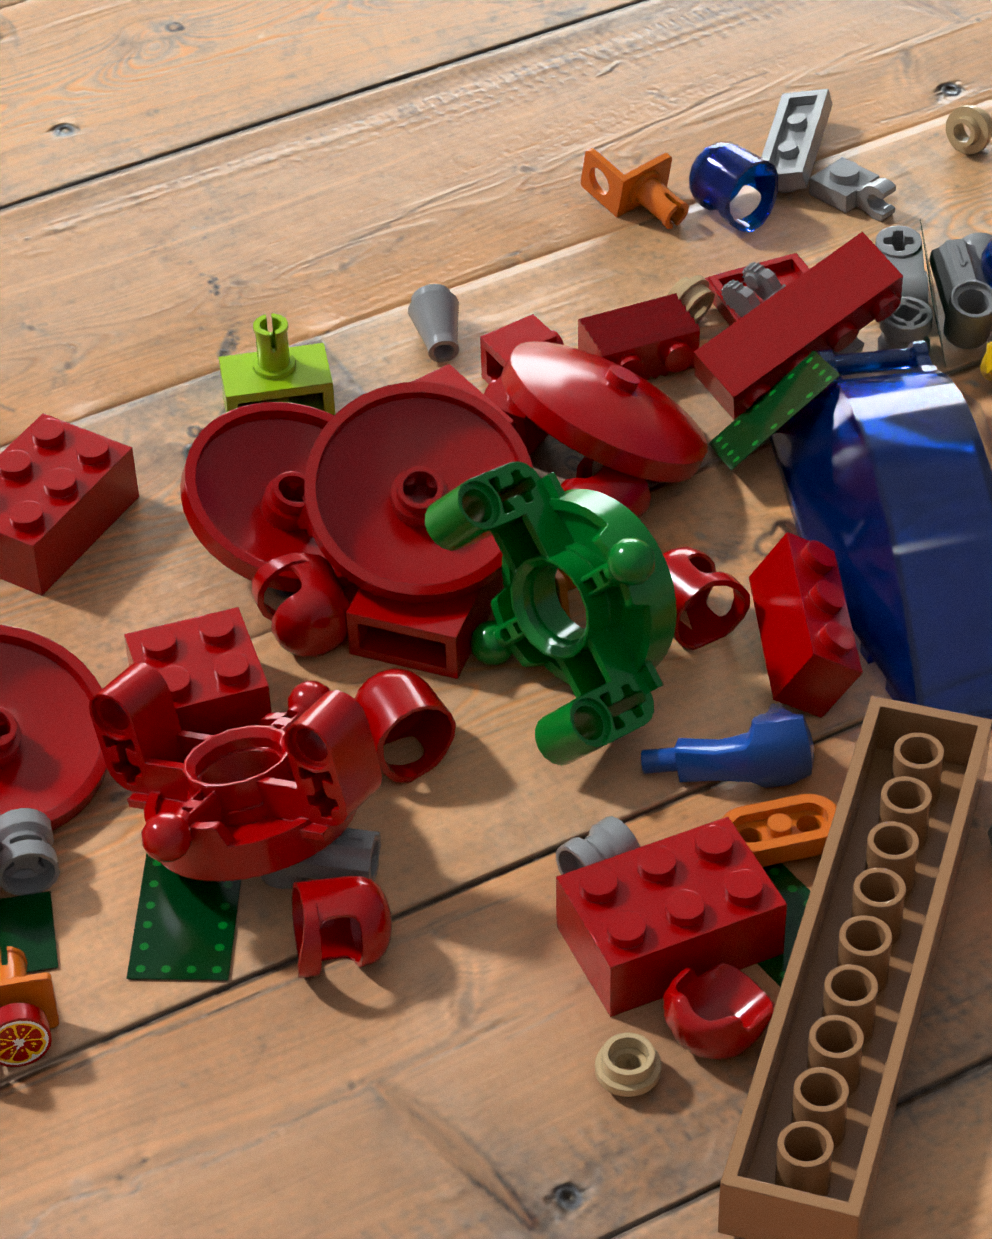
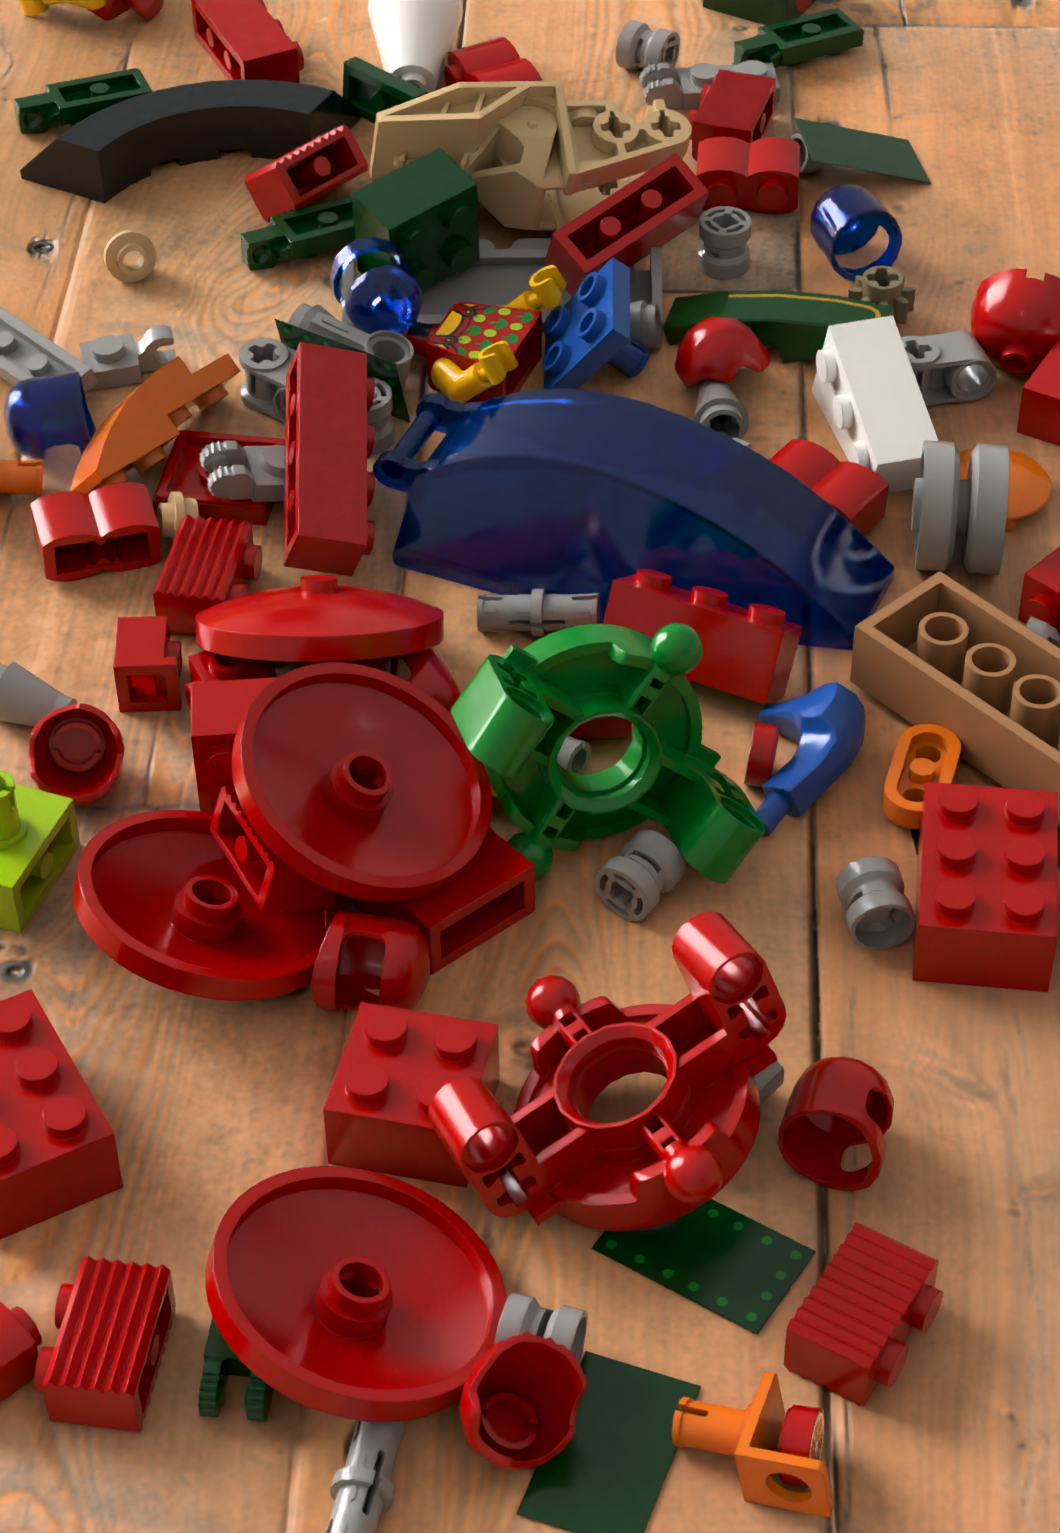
camera: 60 degrees left, 0 degrees up
red helmet [354,668,456,783] -> none
dark green sticker [708,350,840,470] -> none
none -> red hair [28,703,125,806]
none -> red brick [31,482,162,582]
none -> orange slope [70,353,241,494]
none -> light grey pin [477,589,601,636]
none -> light grey wheel [595,829,686,922]
none -> red tile [744,722,780,788]
none -> red brick [783,1222,943,1406]

